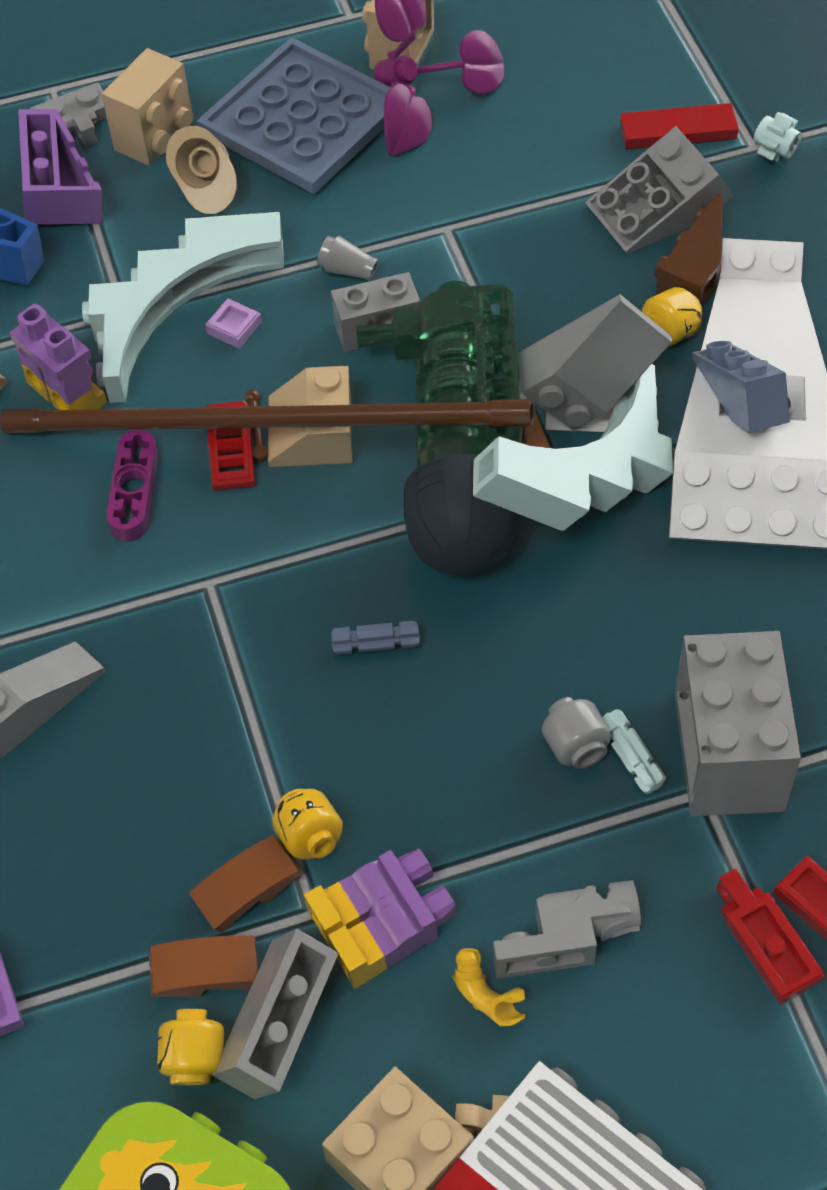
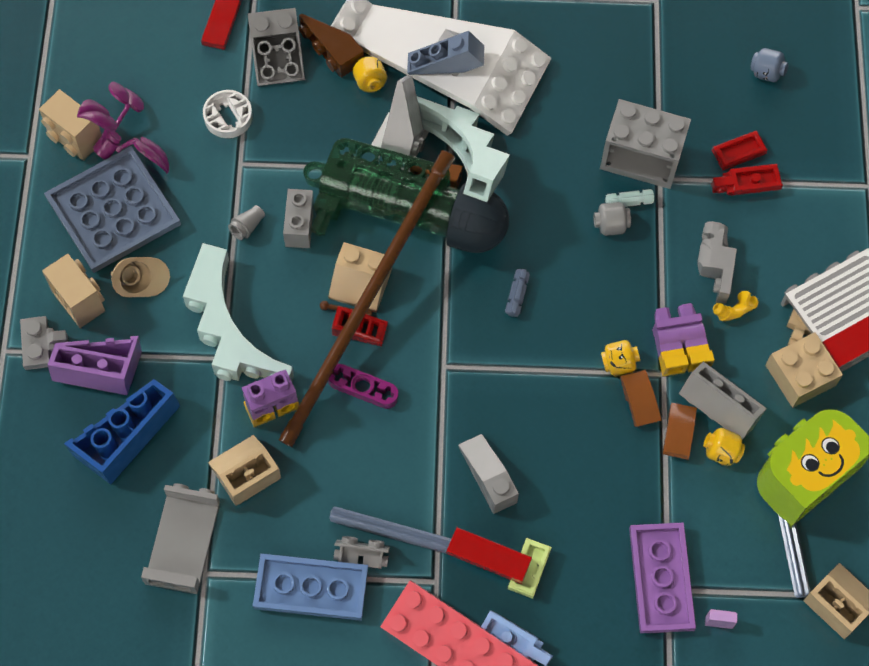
camera: 75 degrees left, 10 degrees up
lavender tile [205,298,262,349] -> none
none -> white piece [203,90,253,138]

